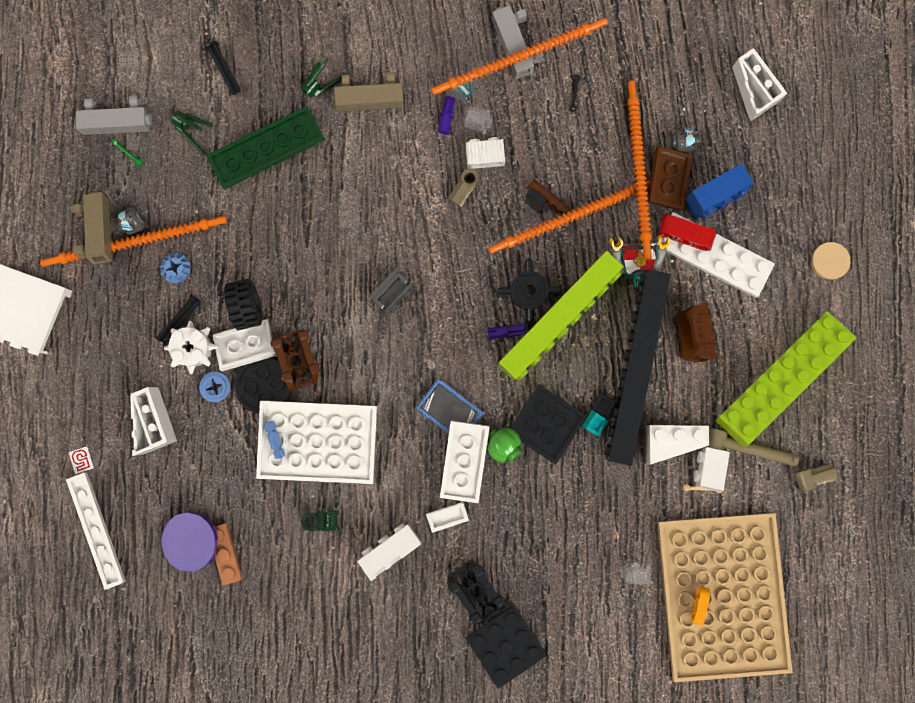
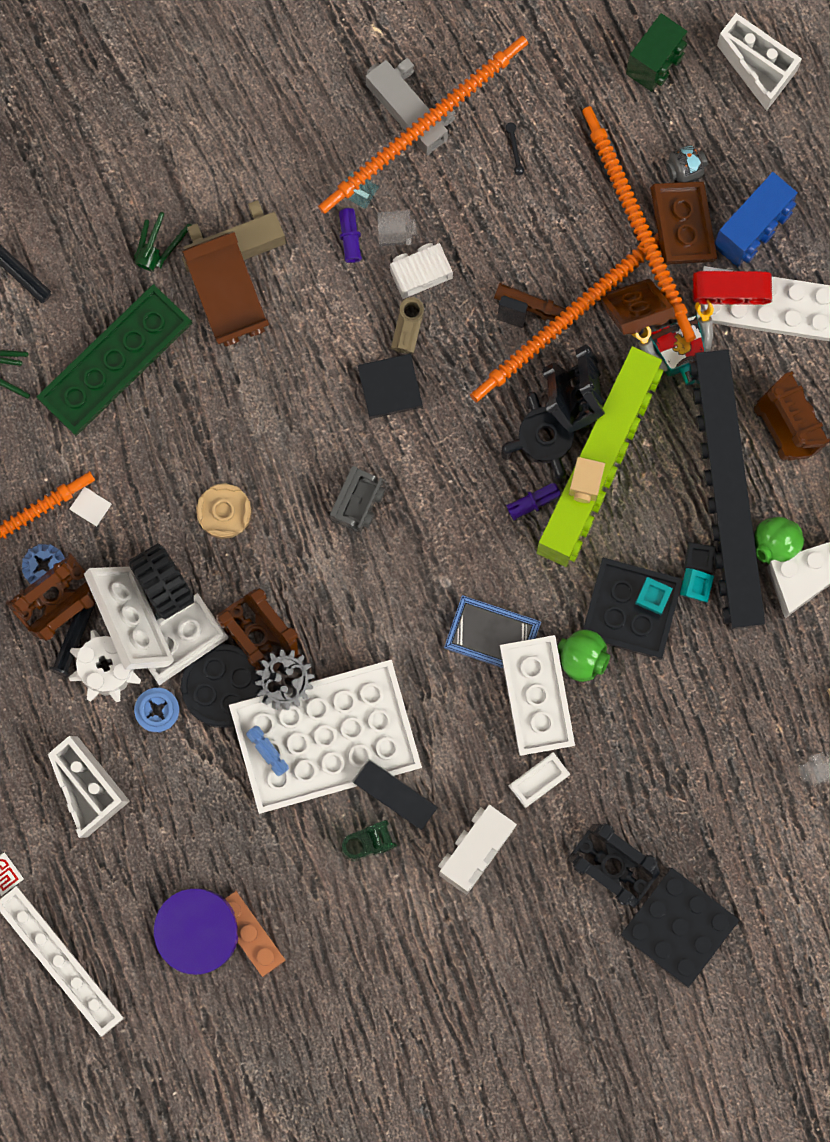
camera: 20 degrees left, 5 degrees down
none -> reddish brown piece [6,553,95,641]
none -> white sticker [70,487,112,527]
none -> white plate [84,567,174,670]
none -> reddish brown panel [181,231,269,347]
none -> tan tile [196,483,252,539]
none -> gear [252,649,314,710]
none -> black tile [352,758,438,830]
none -> black tile [357,353,423,419]
none -> black piece [542,344,605,433]
none -> tan brick [569,457,605,503]
none -> reddish brown plate [600,278,676,335]
none -> dark green brick [626,13,688,92]
none -> teal plate [635,577,673,615]
none -> bright green plant [754,517,804,565]

